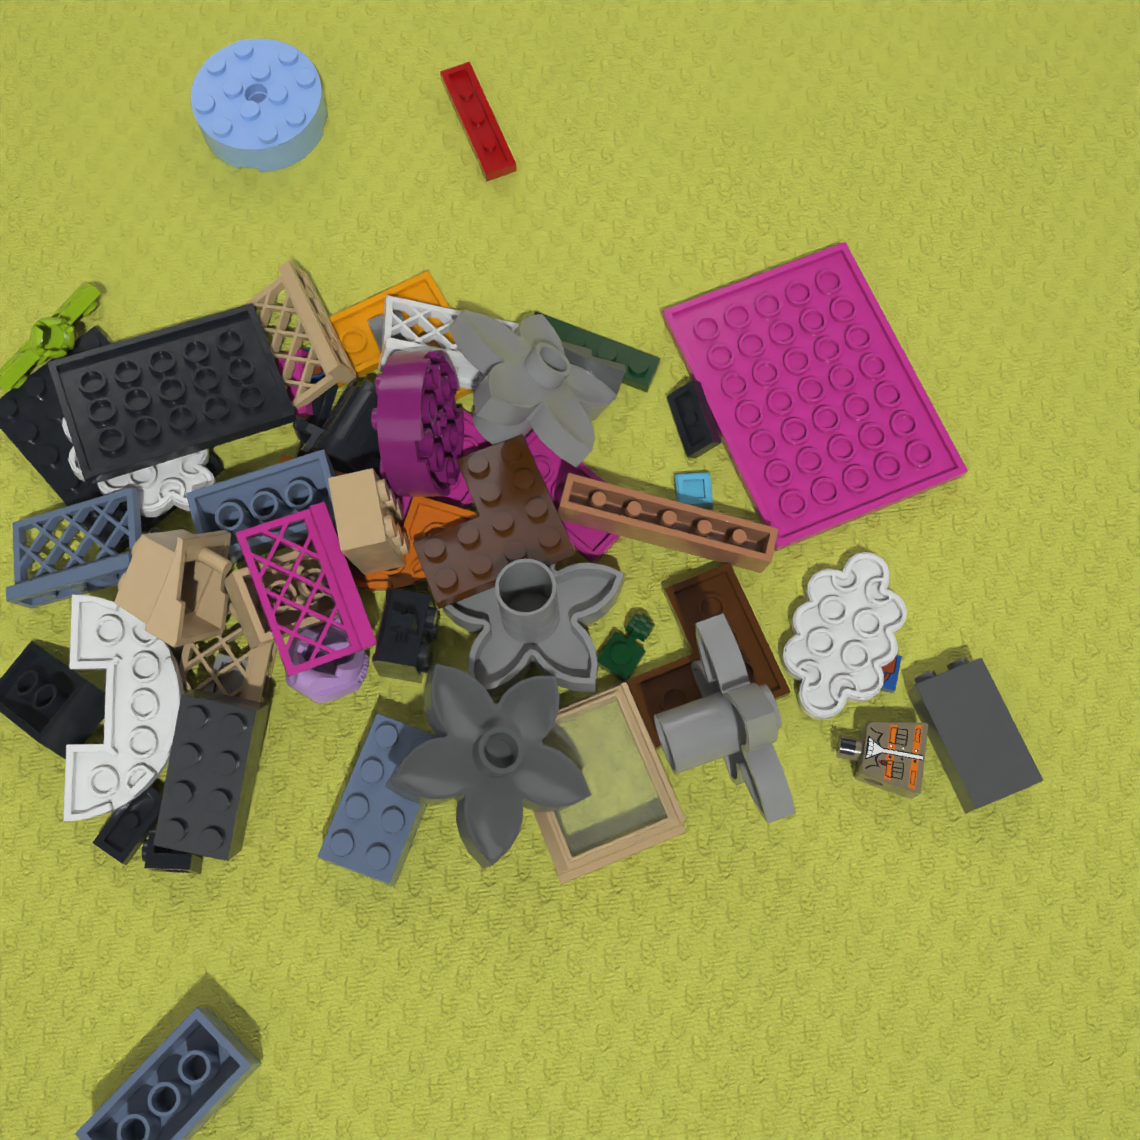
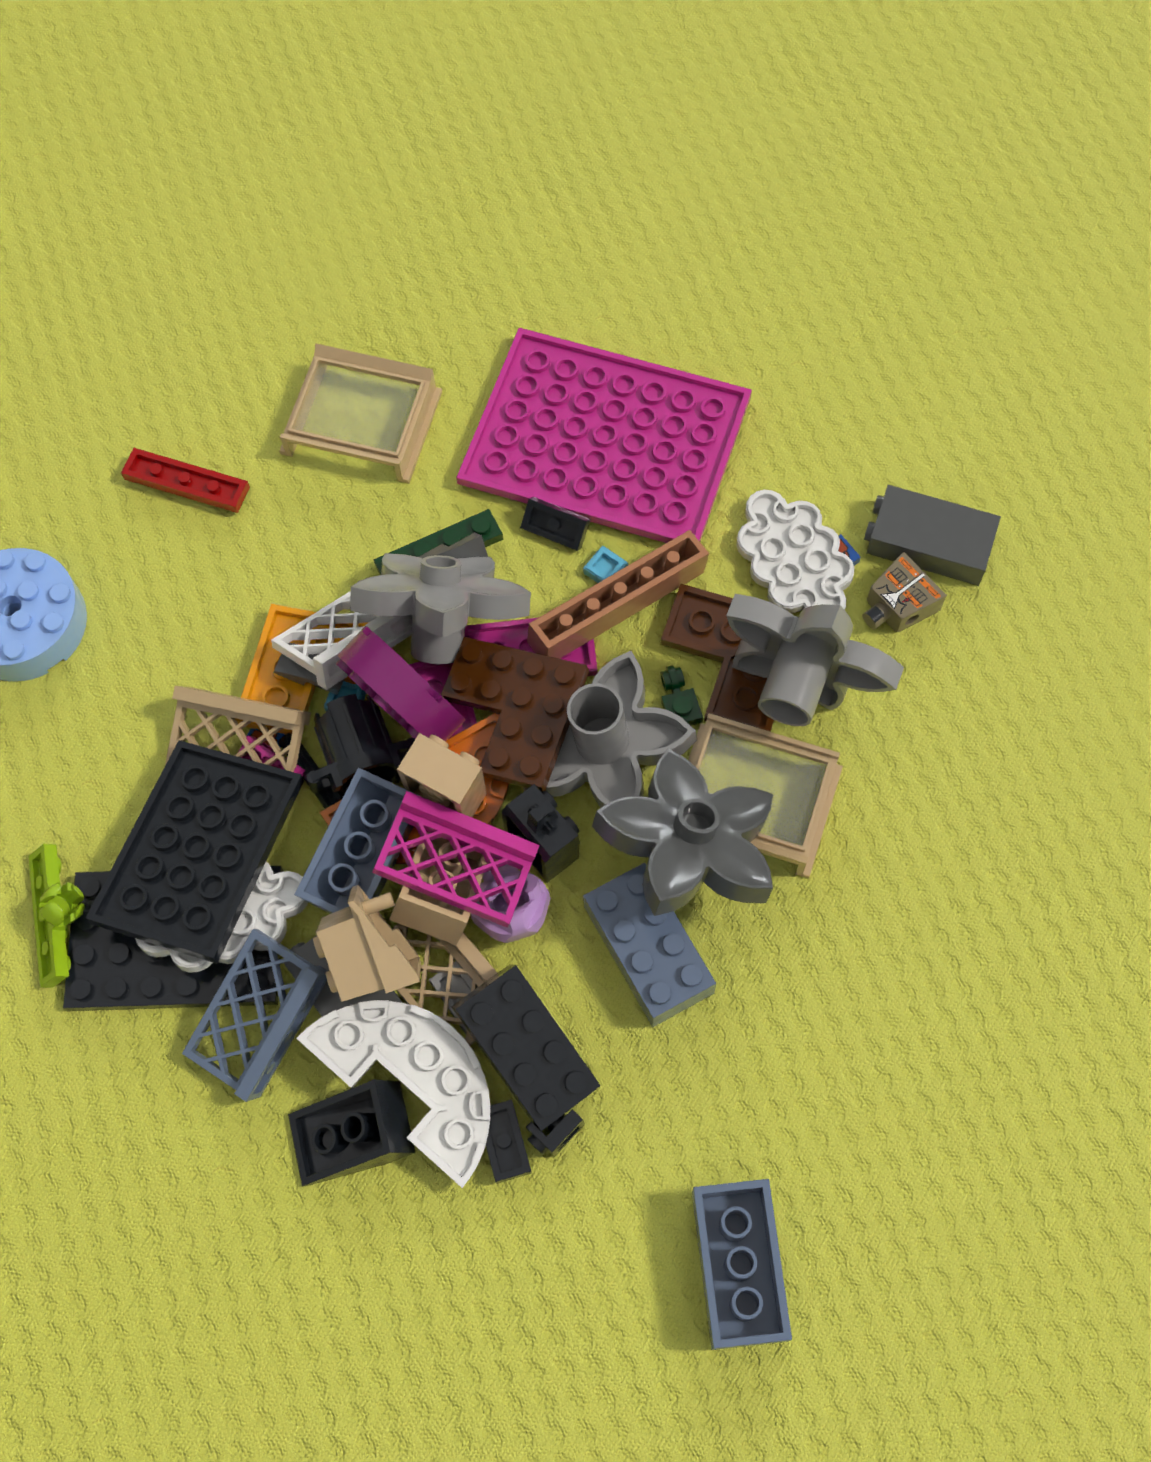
camera: 45 degrees left, 5 degrees down
none -> piece [280,343,442,484]

